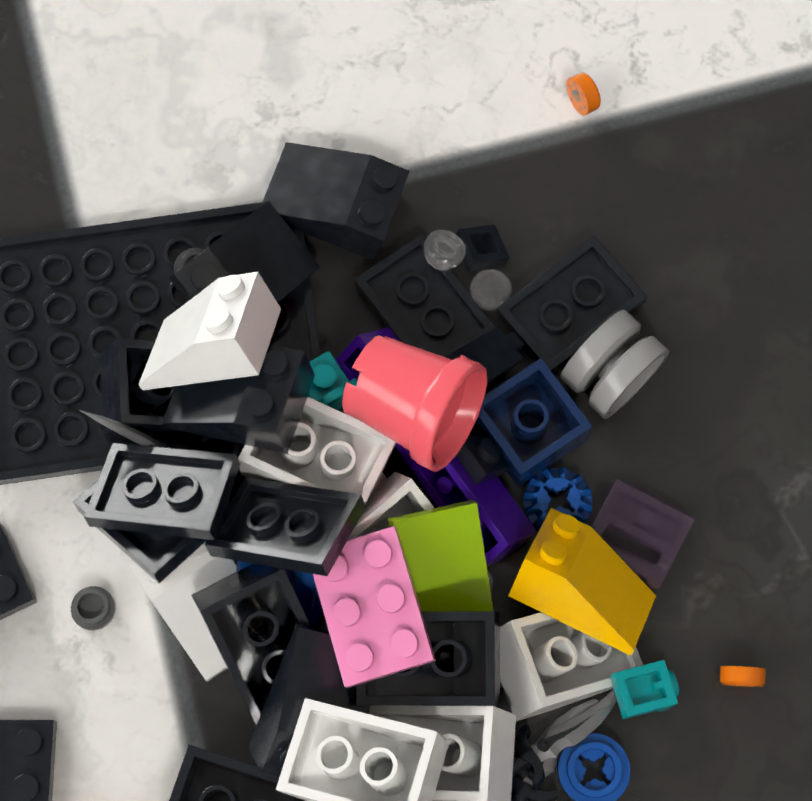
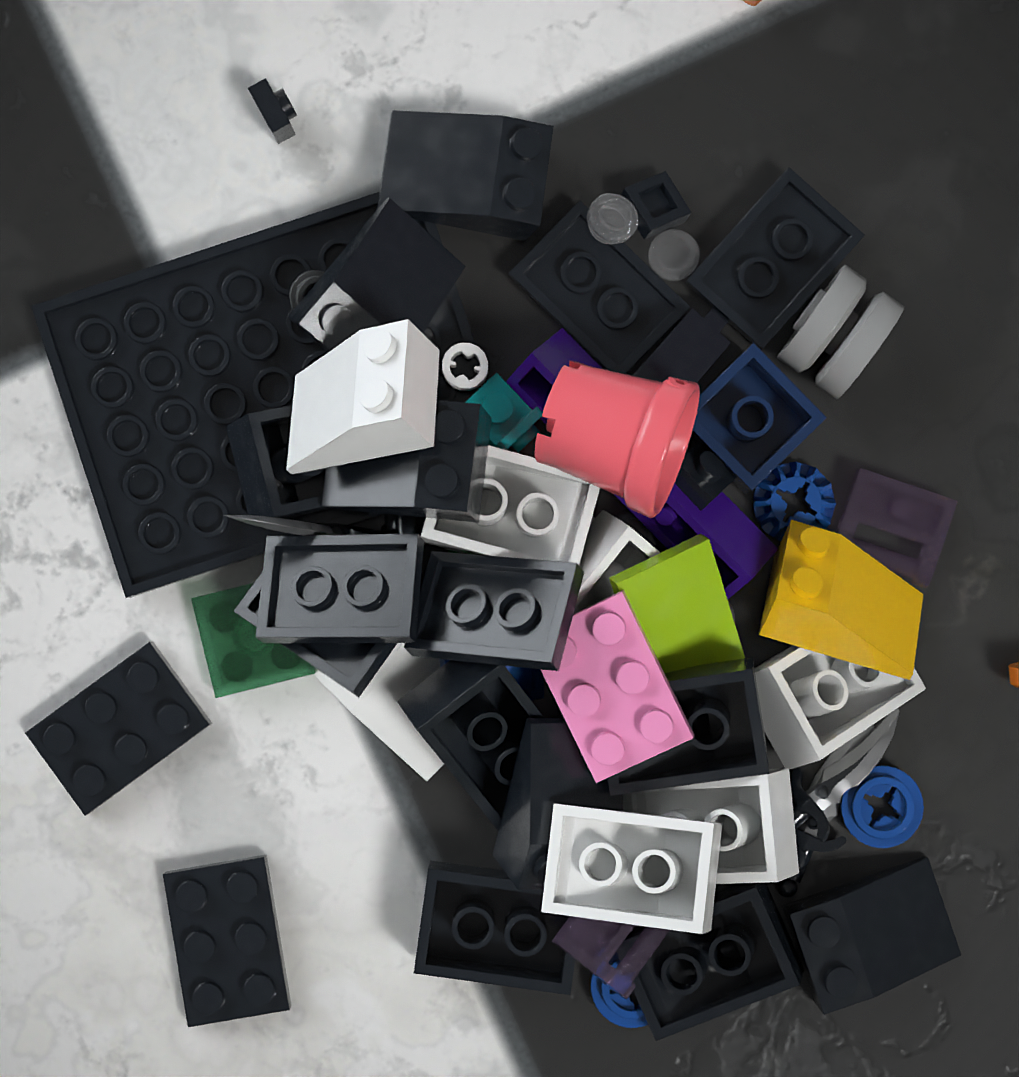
camera: 10 degrees left, 15 degrees up
dark grey plate [71,586,116,631] -> none
teal bracket [610,660,679,720] -> none
none -> clear green plate [191,583,317,698]
none -> black plate [248,78,297,144]
none -> white bush [442,343,488,391]

